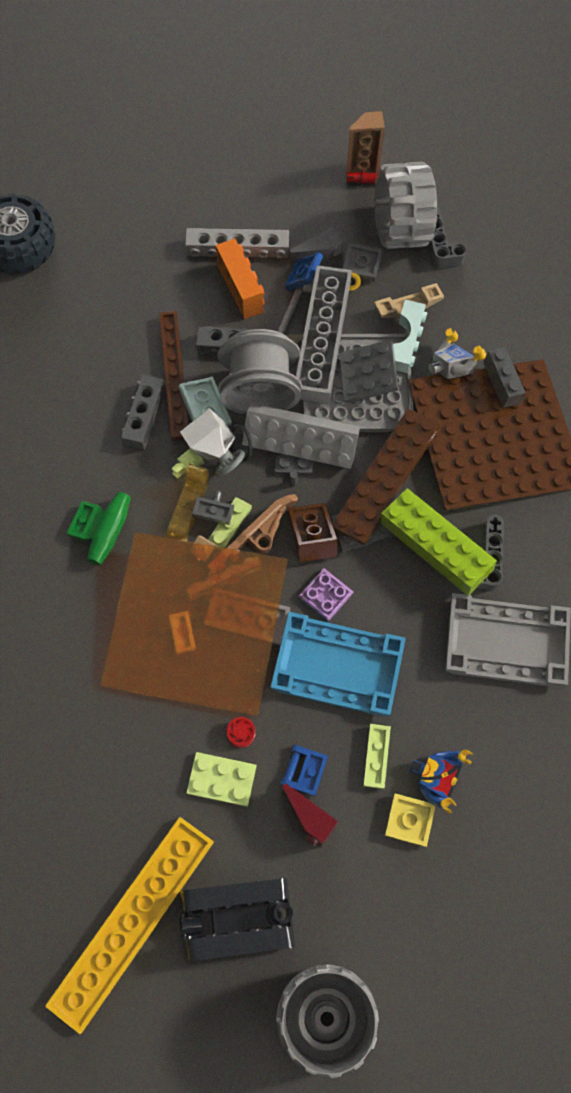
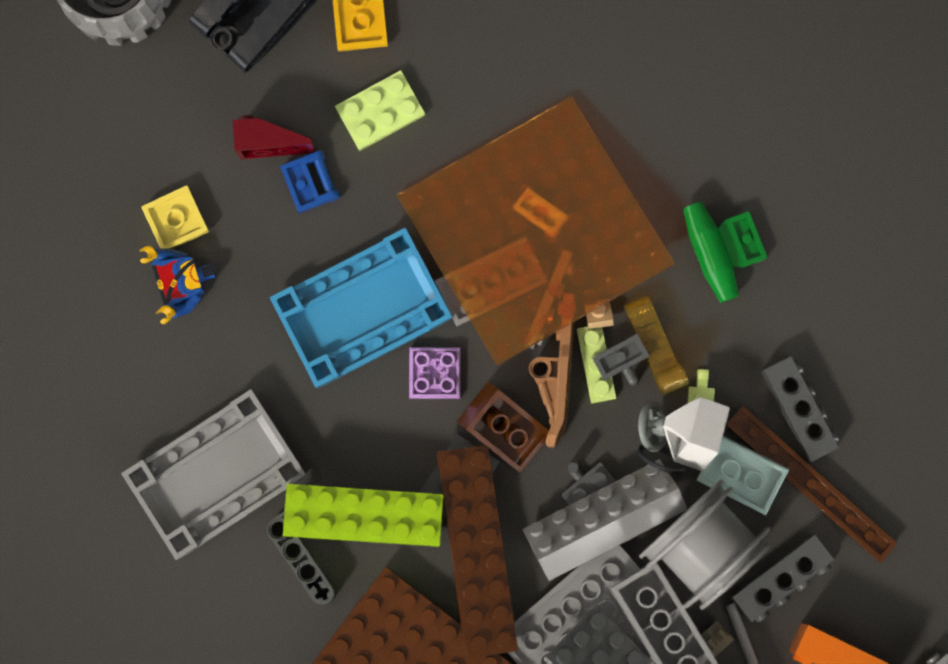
camera: 145 degrees right, 15 degrees up
red wheel [227,717,255,748] -> none
yellowish green plate [363,724,391,789] -> none

